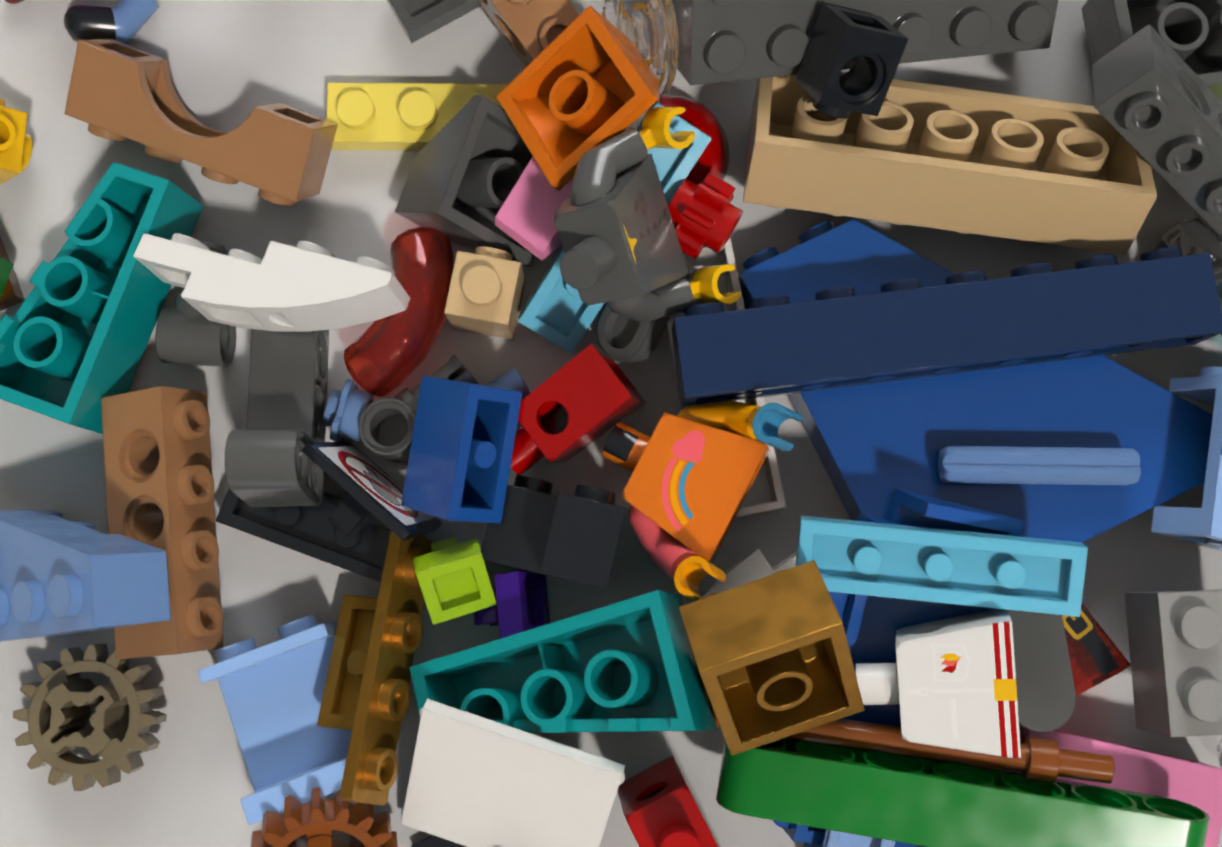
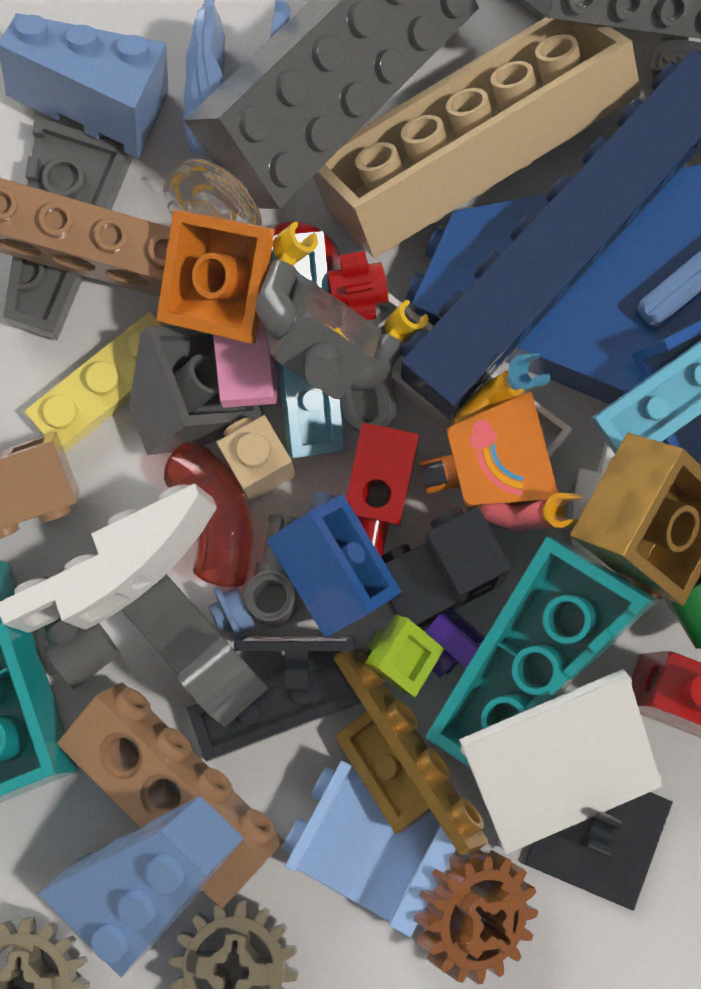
camera: 35 degrees left, 5 degrees down
black brick [796,3,908,119] -> none

